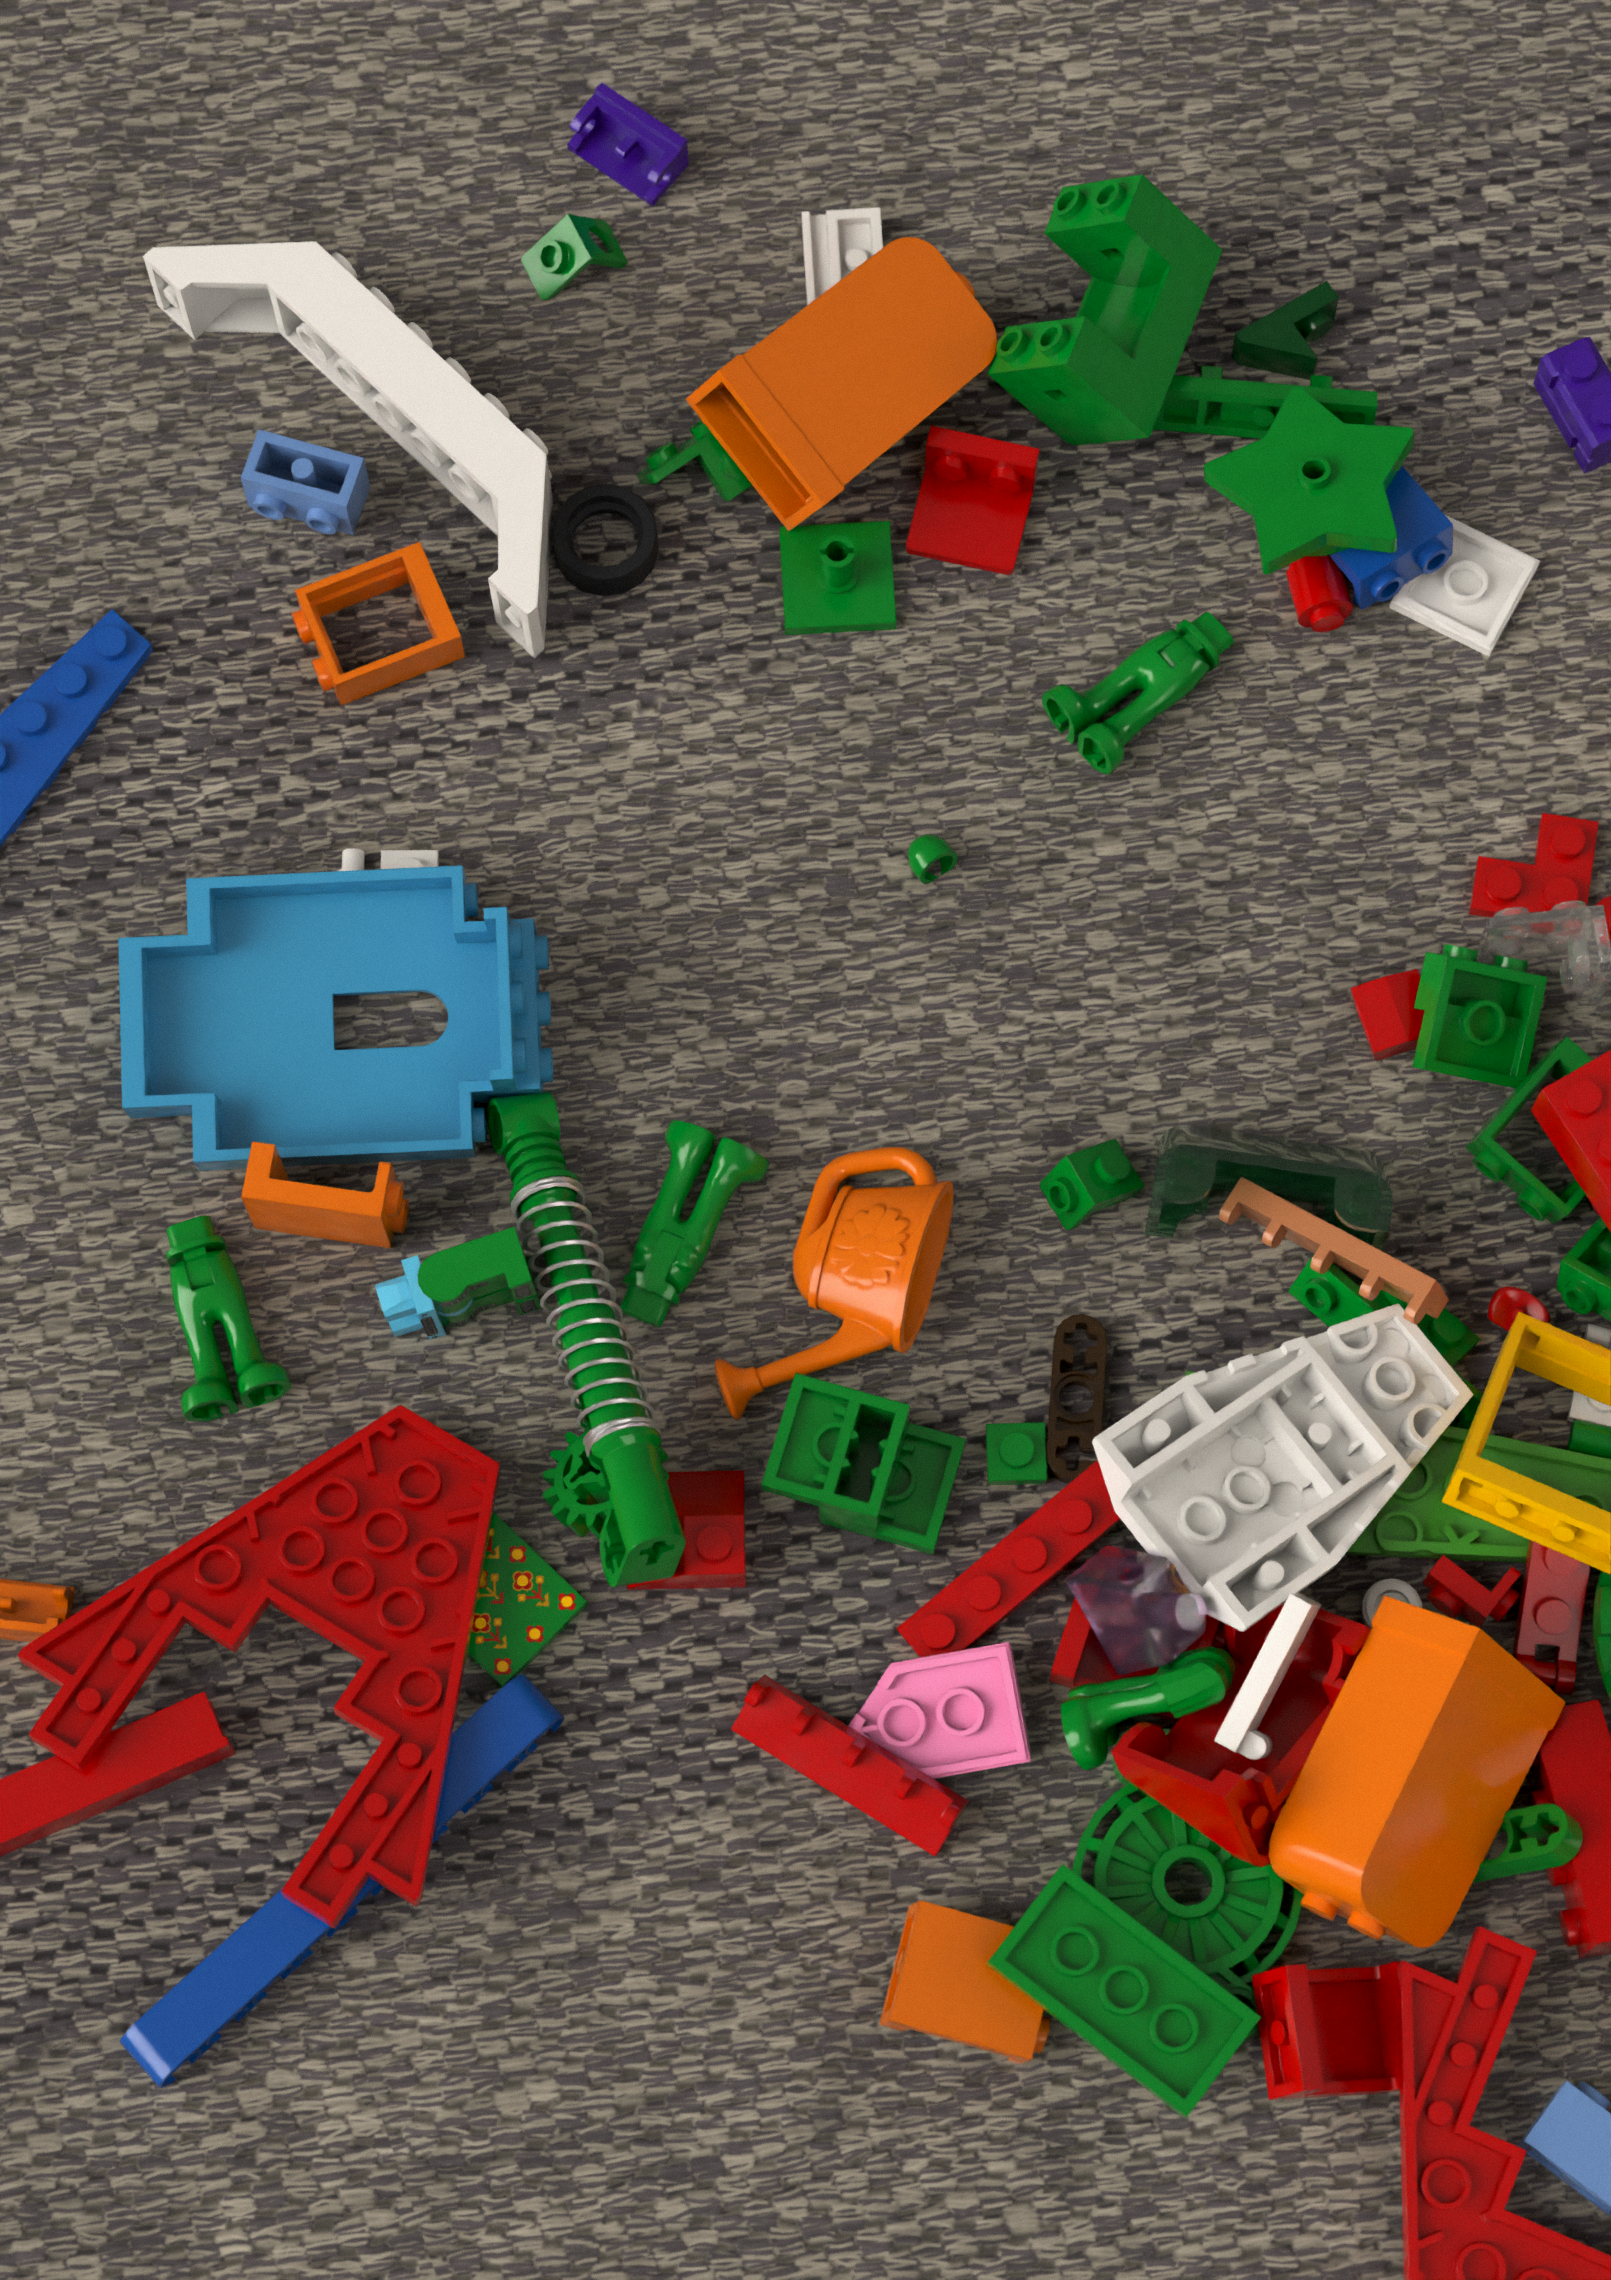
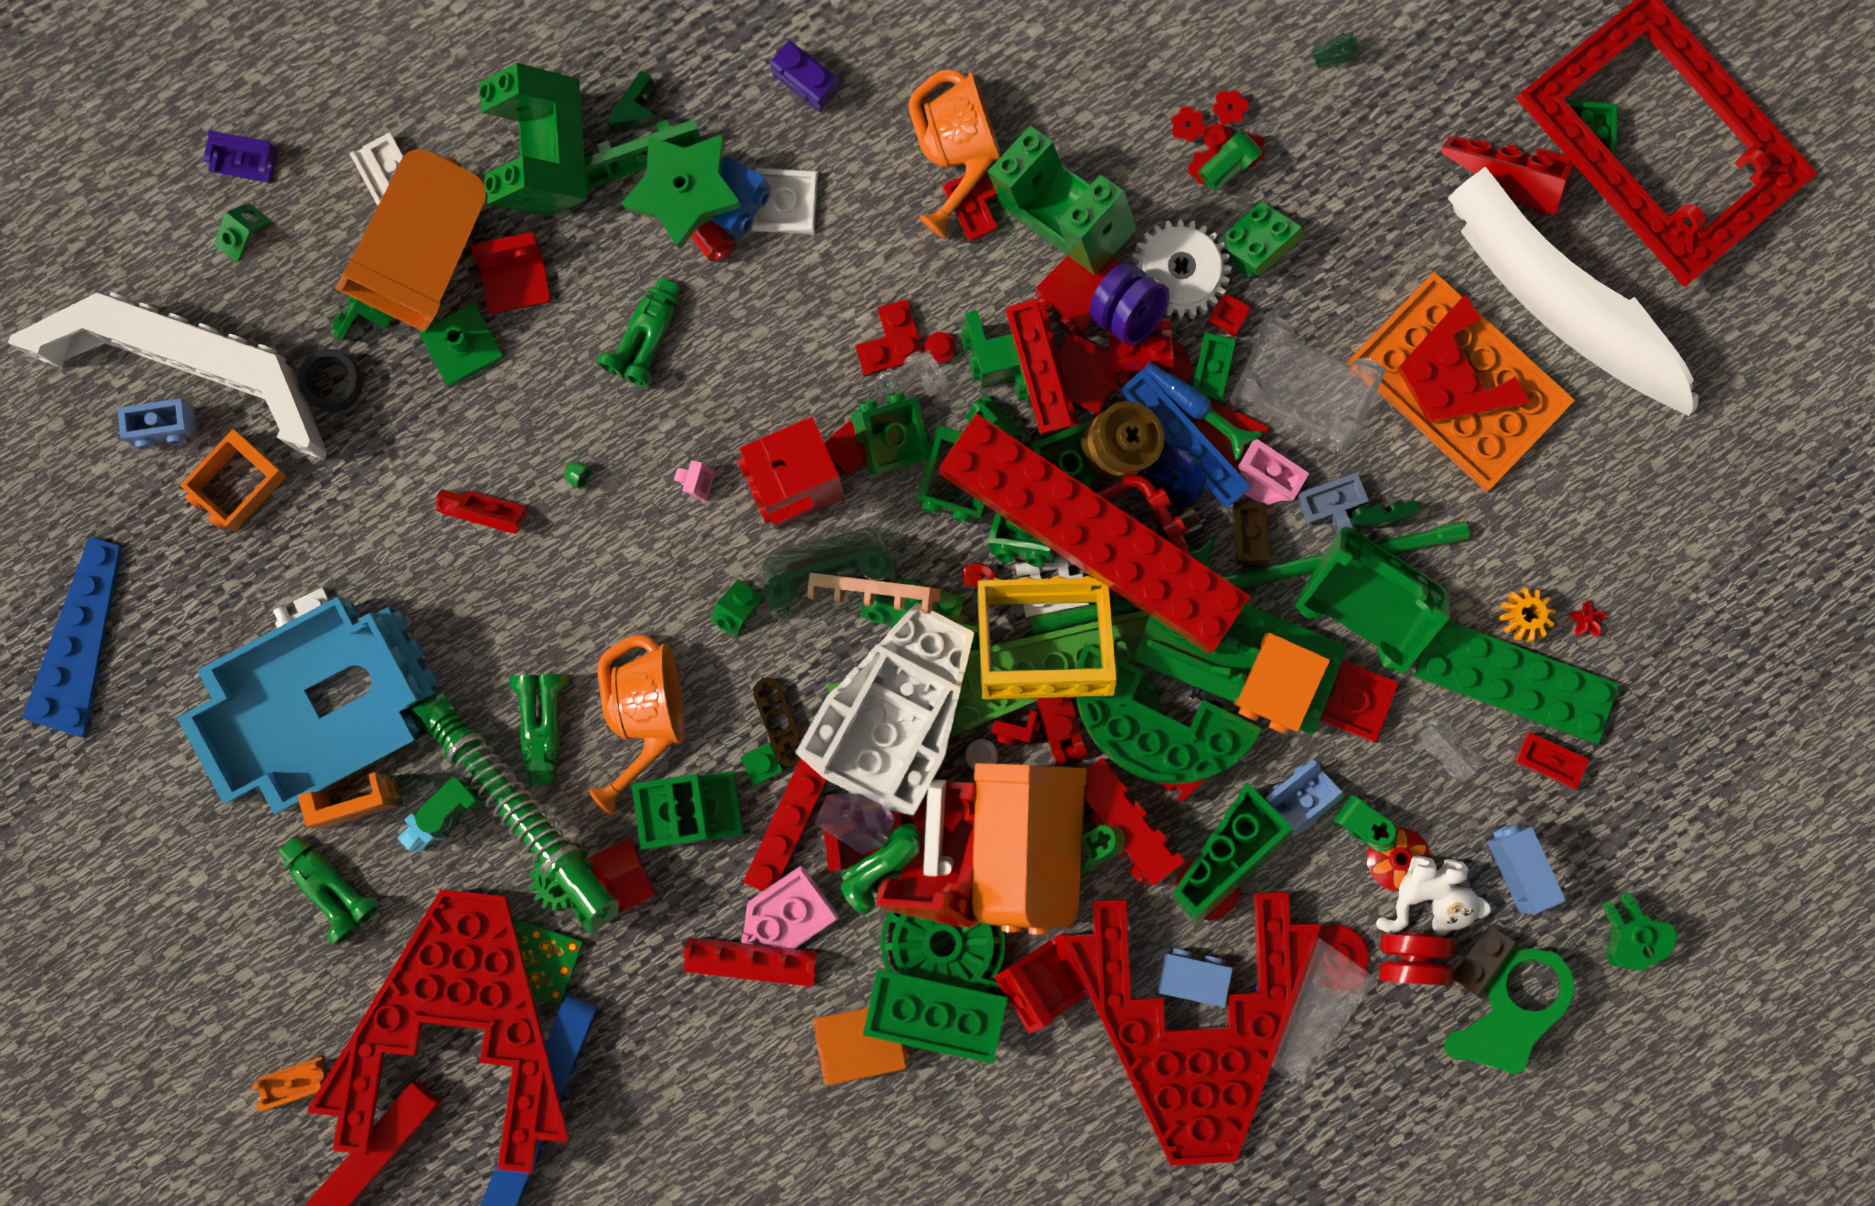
camera: 25 degrees left, 10 degrees up
none -> red hinge [436,489,528,534]
none -> bright pink tile [674,460,716,501]
none -> red piece [737,416,845,529]

